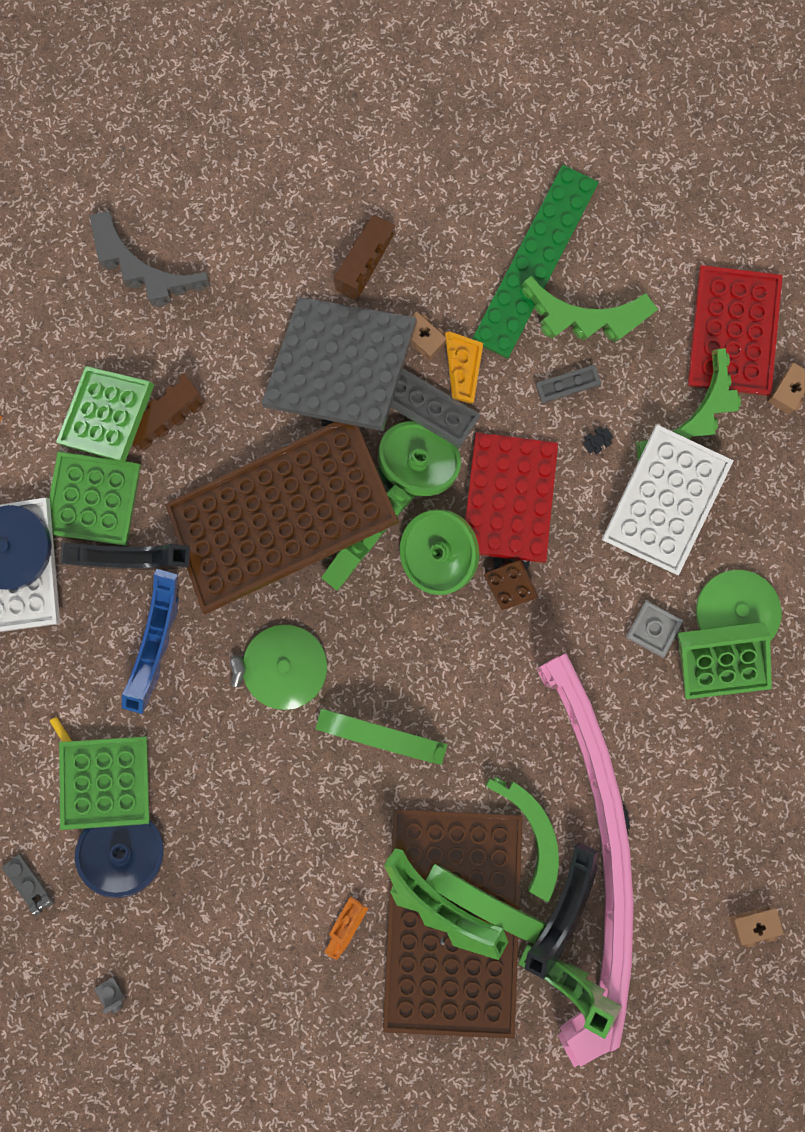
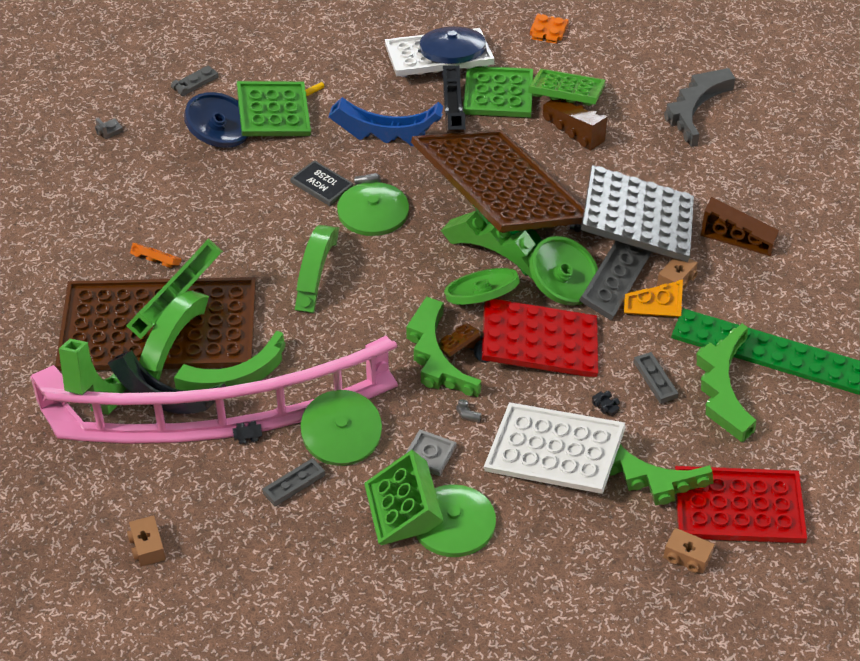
camera: 85 degrees right, 35 degrees down
none -> dark grey plate [262,458,325,507]
none -> black tile [290,160,353,206]
none -> bright green dish [301,390,382,466]
none -> bright green arch [406,296,481,397]
none -> flat silver arm [456,399,481,423]

